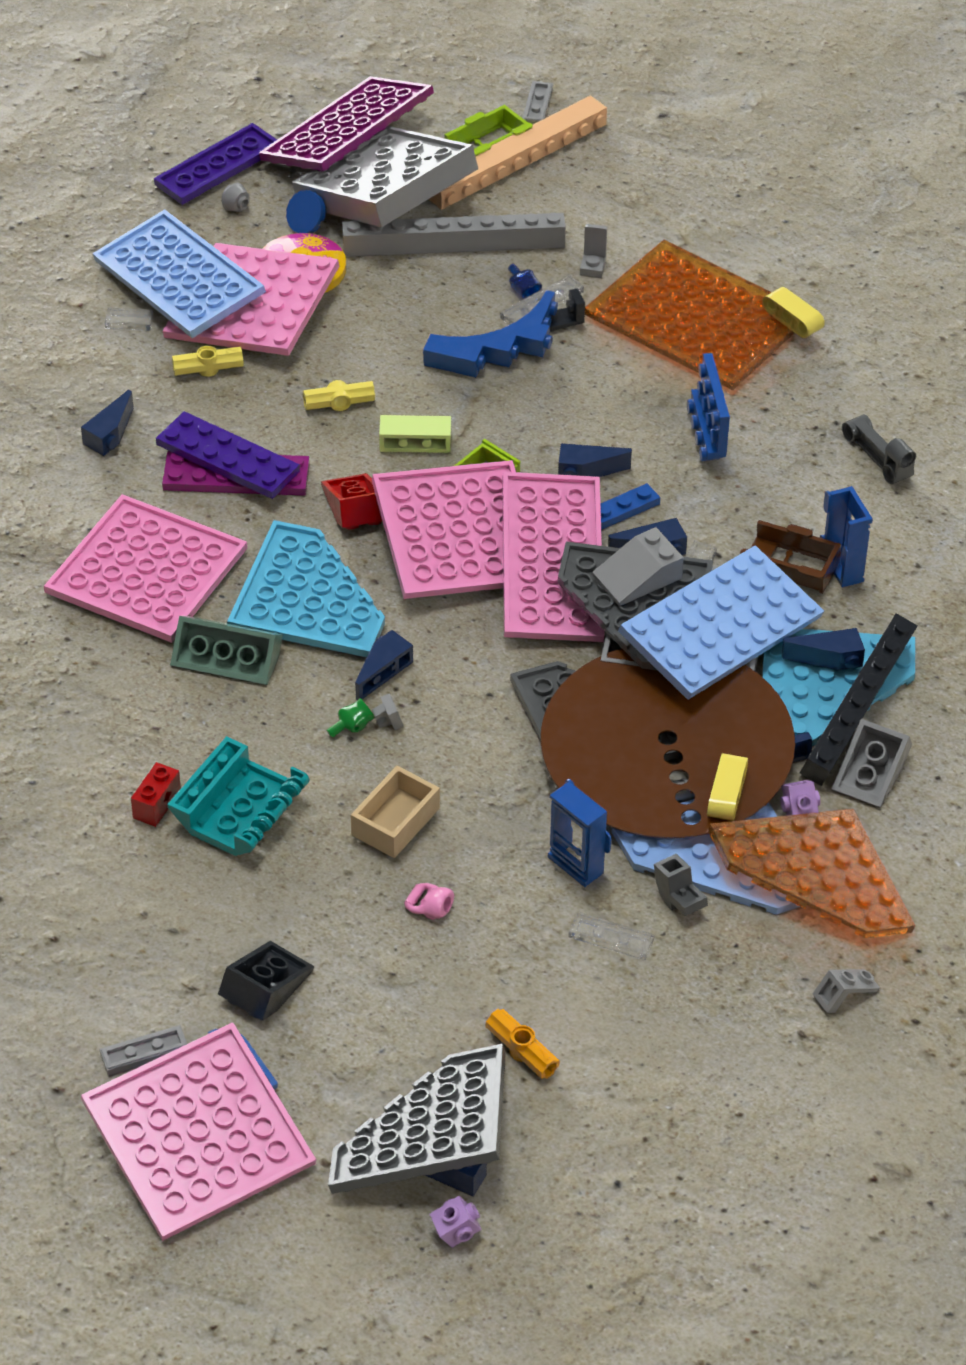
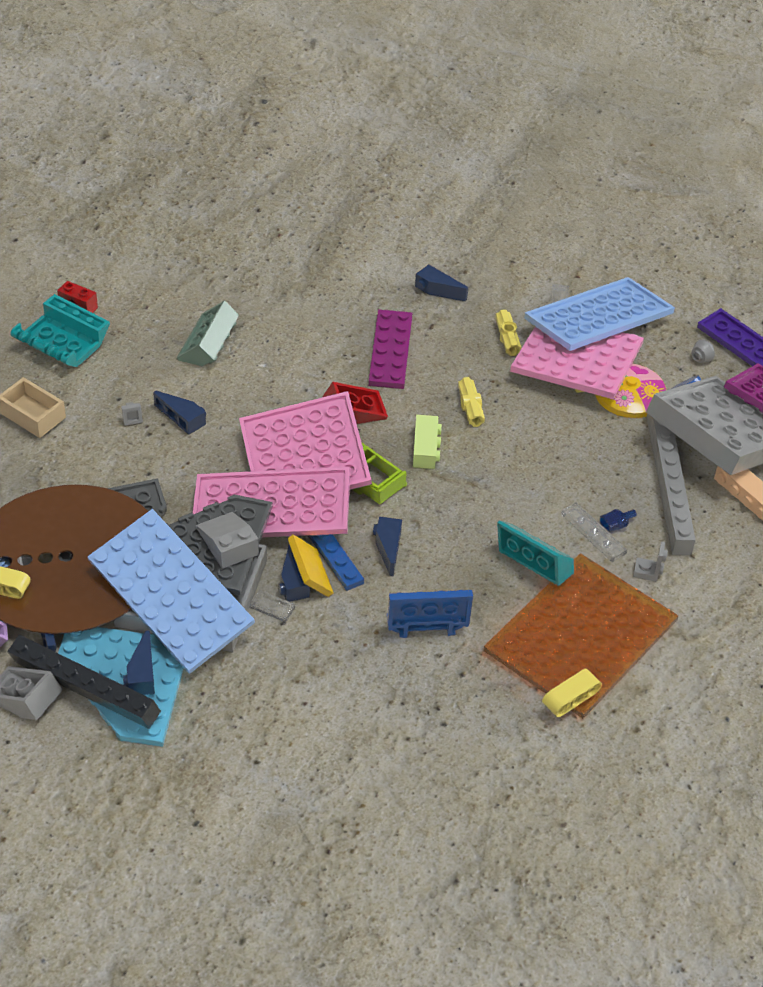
camera: 90 degrees right, 0 degrees up
bright pink plate [44,494,247,643] -> none
dark purple plate [156,411,300,499] -> none
medium azure plate [227,520,385,657] -> none
green piece [326,698,375,738] -> none
blue arch [423,290,558,378] -> none
black bracket [550,288,585,331] -> none
reddish brown piece [740,520,841,594] -> none
blue piece [820,486,873,587] -> none
dark grey piece [842,414,917,485] -> none
none -> yellow tile [288,535,334,597]
none -> teal slope [497,521,574,586]

